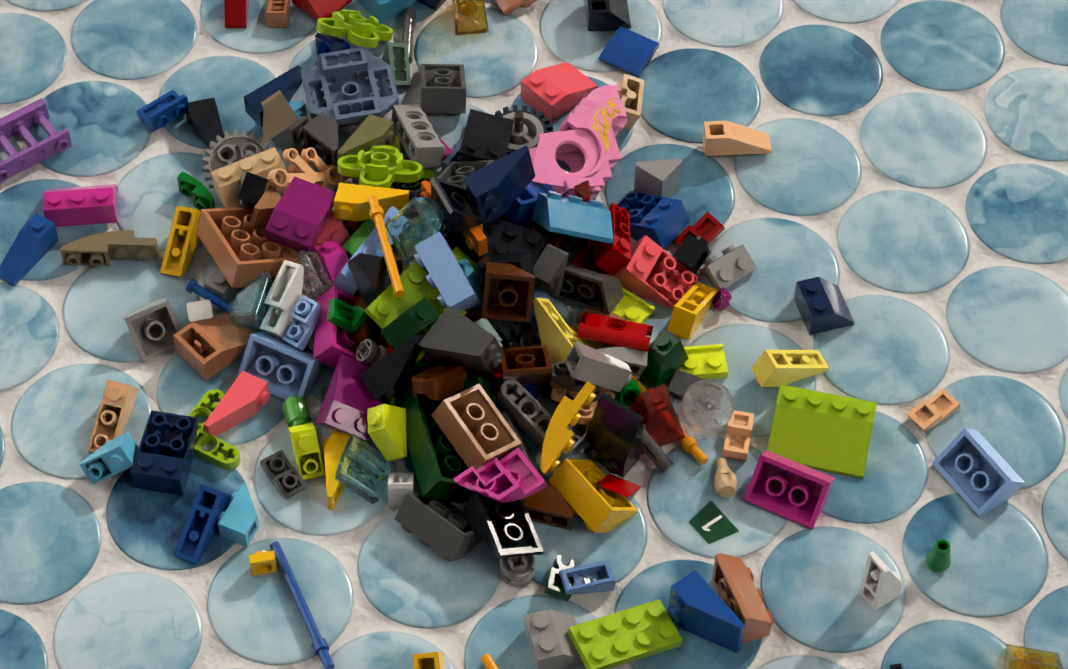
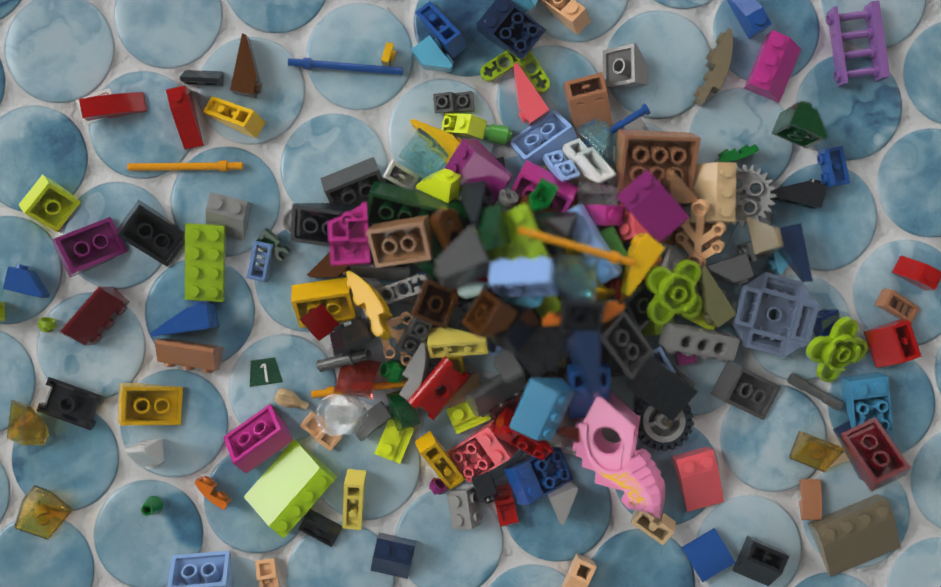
camera: 120 degrees right, 35 degrees up
yellow slope [160,206,202,277] -> none
white slope [186,299,213,322] -> none
black brick [234,171,269,208] -> none
sand green slope [382,42,411,87] -> none
light grey slope [565,341,632,392] -> none
none -> yellow slope [117,383,183,426]
none -> orange slope [195,476,232,510]
none -> black slope [298,509,342,548]
none -> dark green slope [771,101,828,148]

